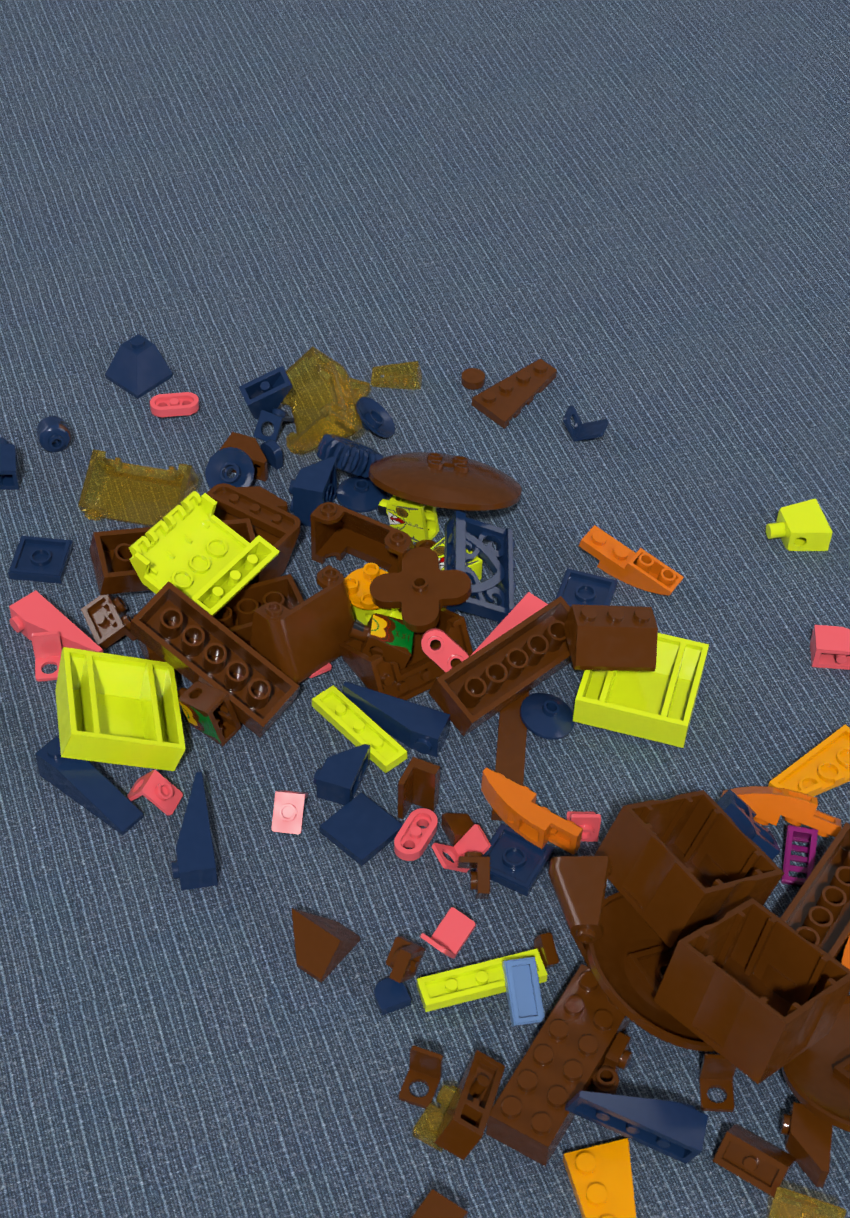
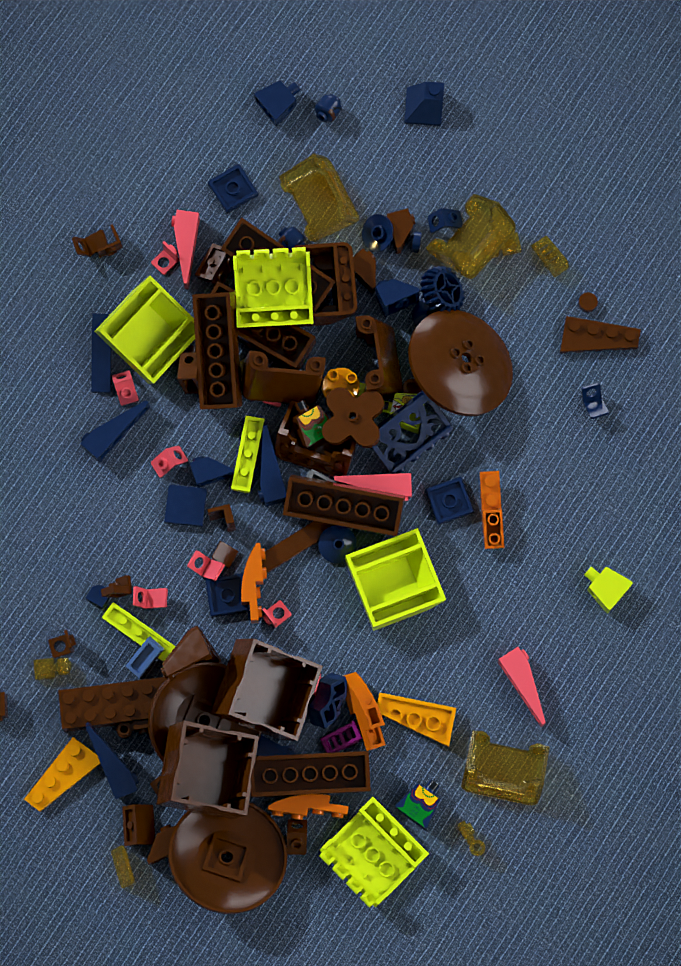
camera: 55 degrees right, 30 degrees up
coral plate [150,392,199,418] -> none
dark blue slope [239,366,293,419] -> none
reddish brown slope [291,908,360,983] -> none
dark blue dish [356,397,395,438] -> none
coral plate [394,808,438,861] -> none
coral plate [421,628,469,672] -> none
reddish brown slope [434,1050,505,1160] -> none
reddish brown bracket [458,852,490,899] -> none
reddish brown slope [563,604,658,671] -> none

